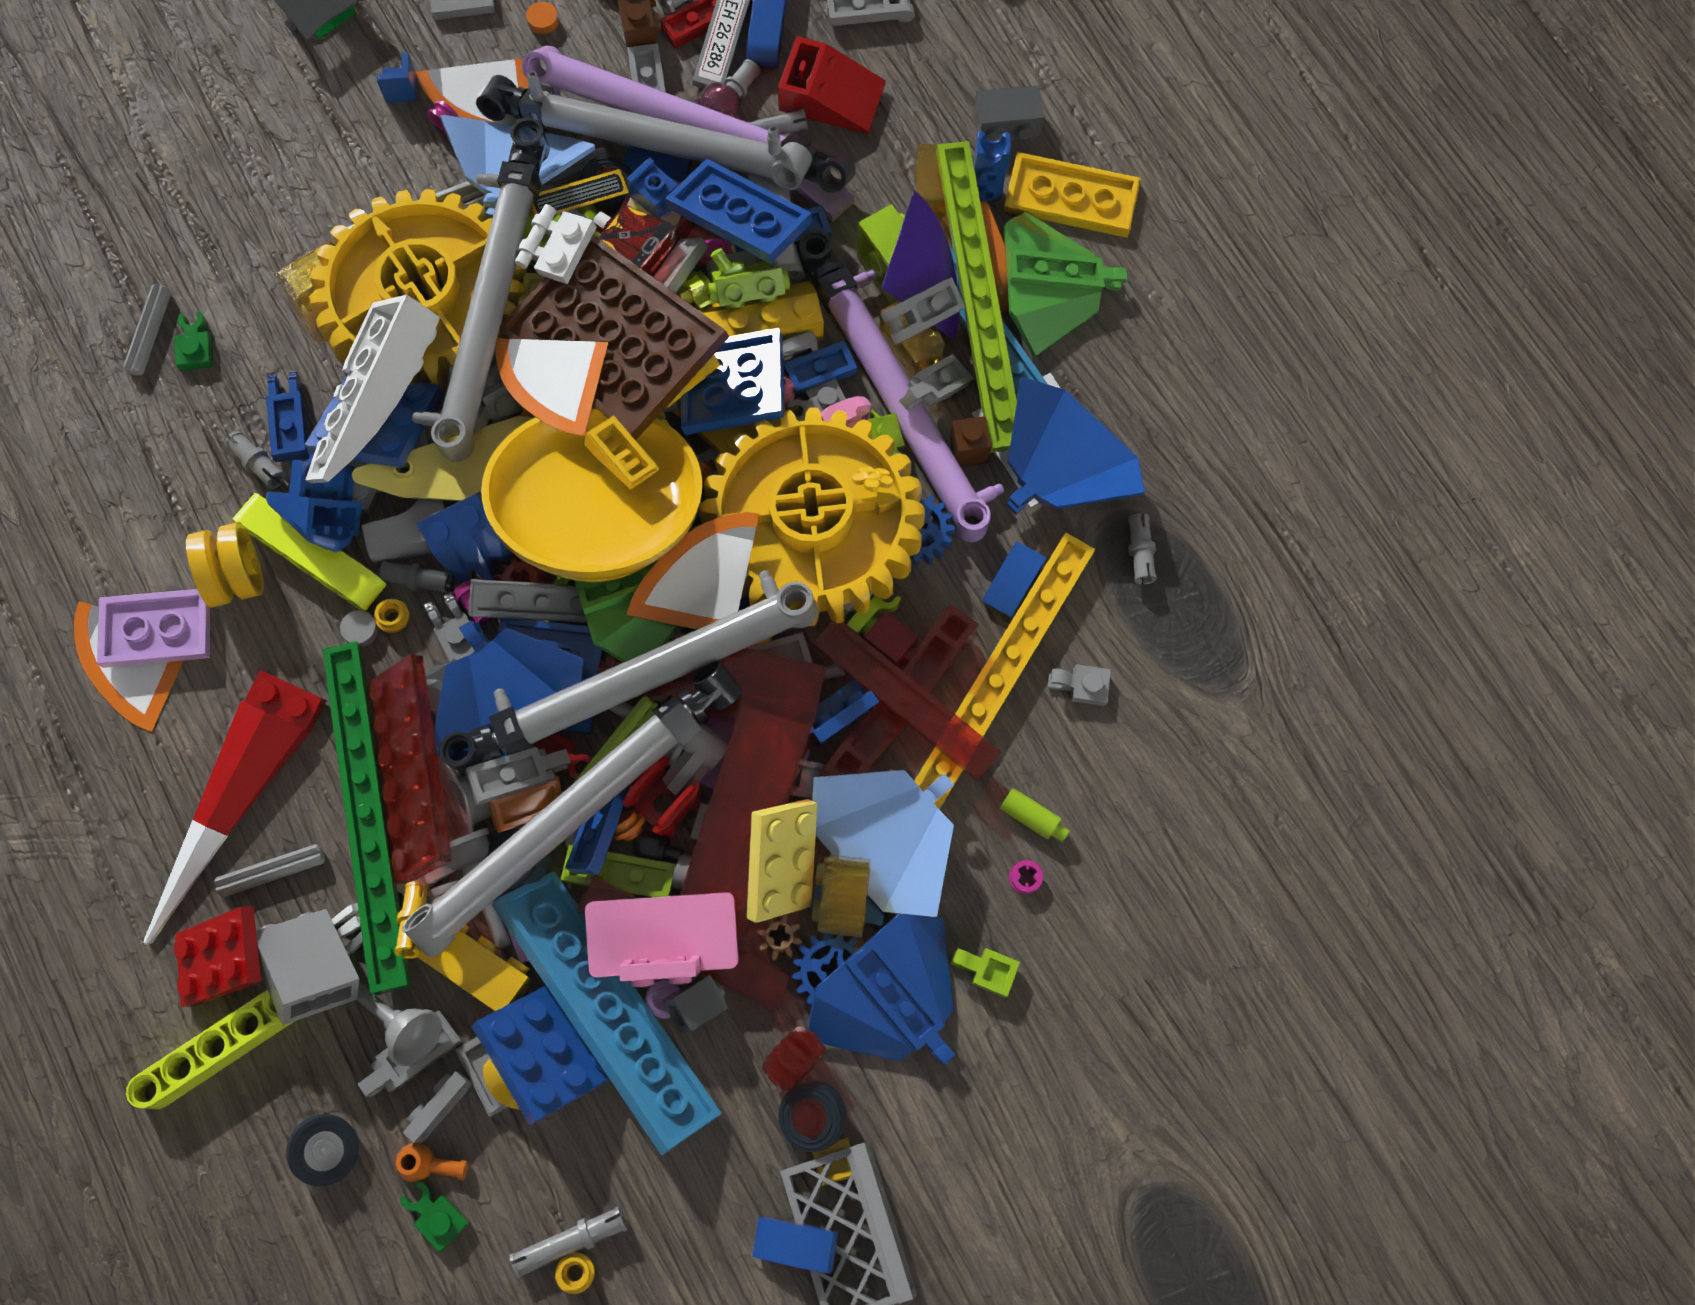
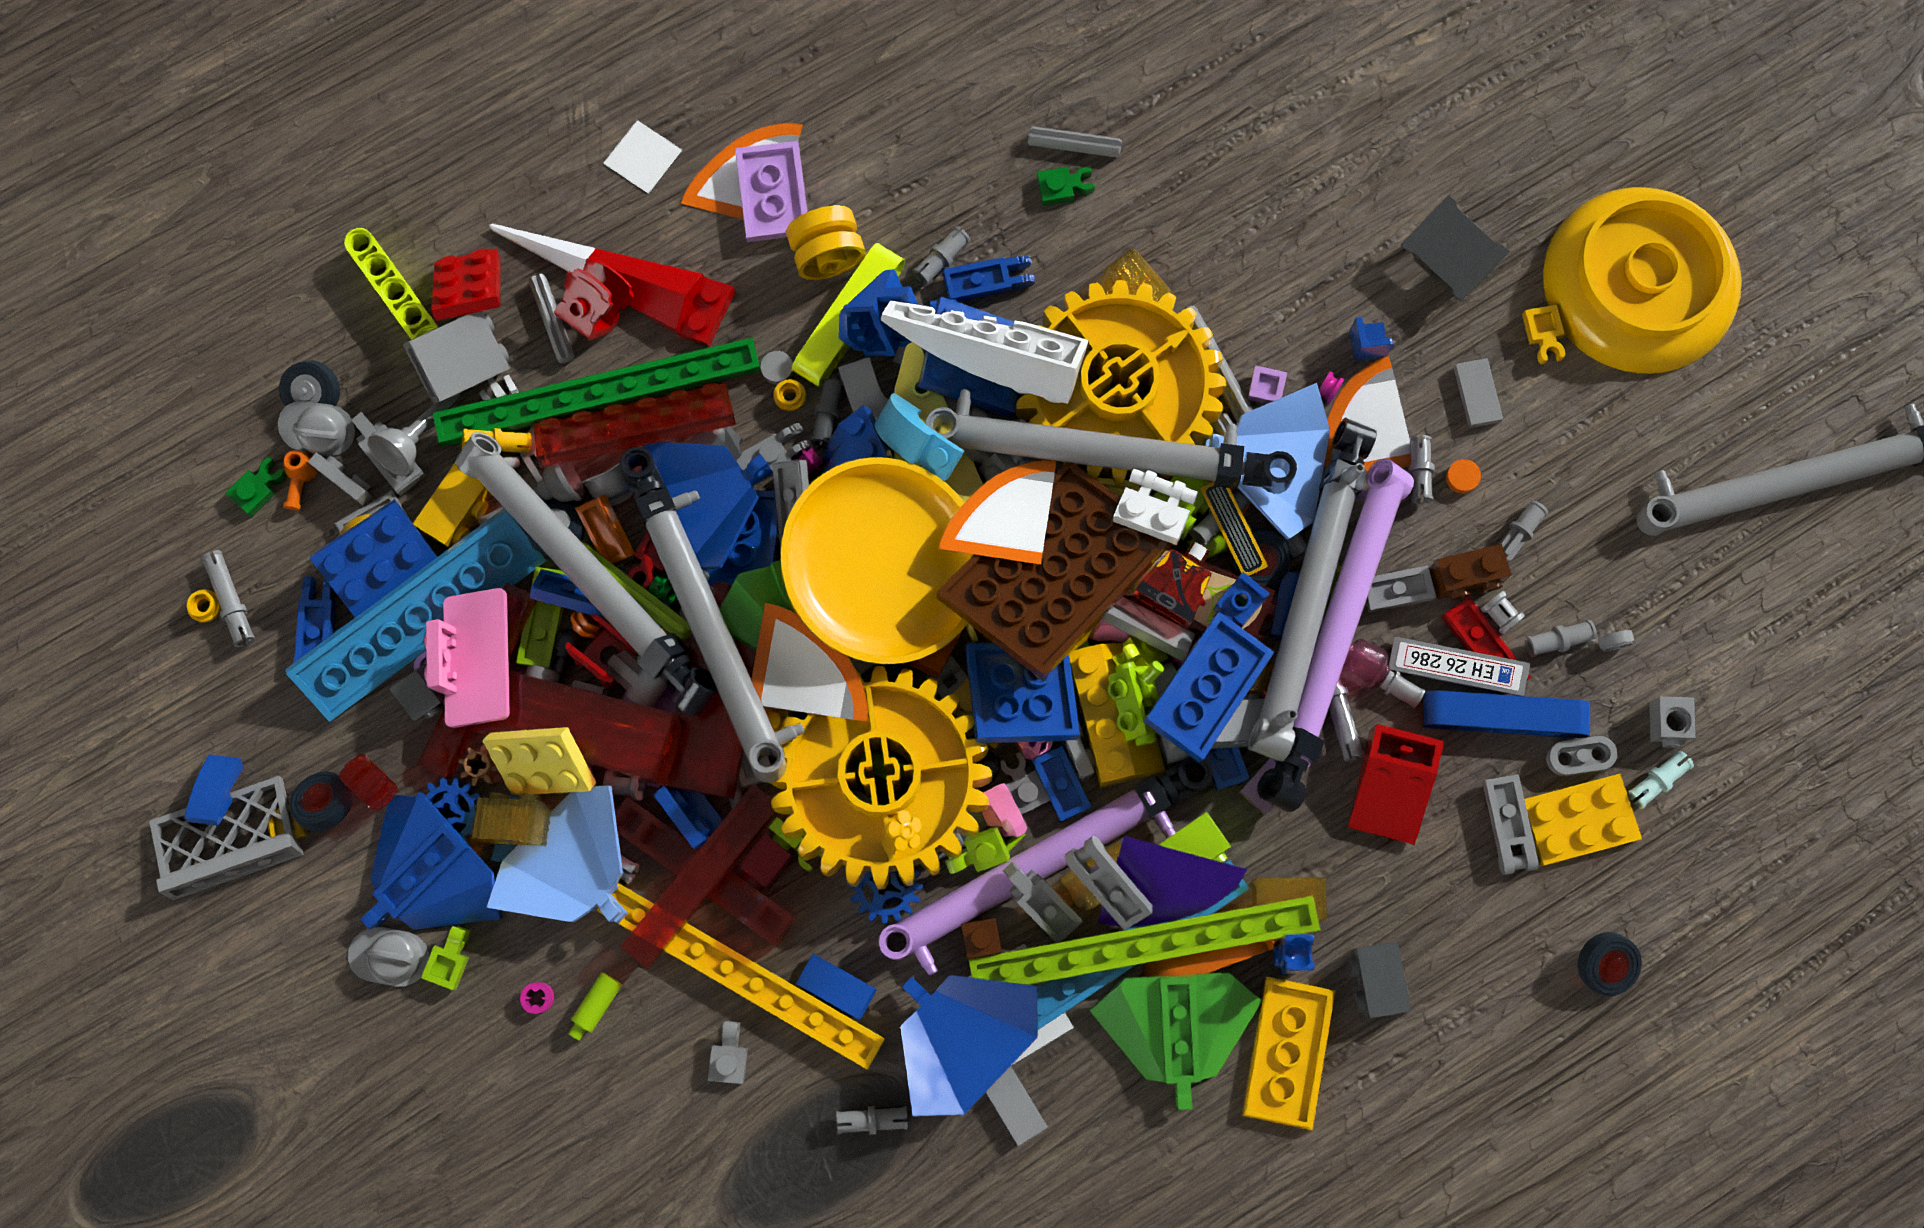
camera: 95 degrees right, 5 degrees up
light grey hinge [465,747,571,806] -> none
yellow slope [584,415,659,490] -> none
none -> light grey piece [278,401,355,456]
none -> blue hinge [294,576,336,662]
none -> light grey piece [348,927,429,987]
none -> red piece [554,262,634,341]
none -> white sticker [603,120,682,194]
none -> green plate [648,576,676,604]
none -> medium azure arch [874,393,965,481]
none -> light grey tile [986,1066,1048,1146]
none -> lavender plate [1247,365,1287,404]
none -> light grey pin [1408,435,1435,504]

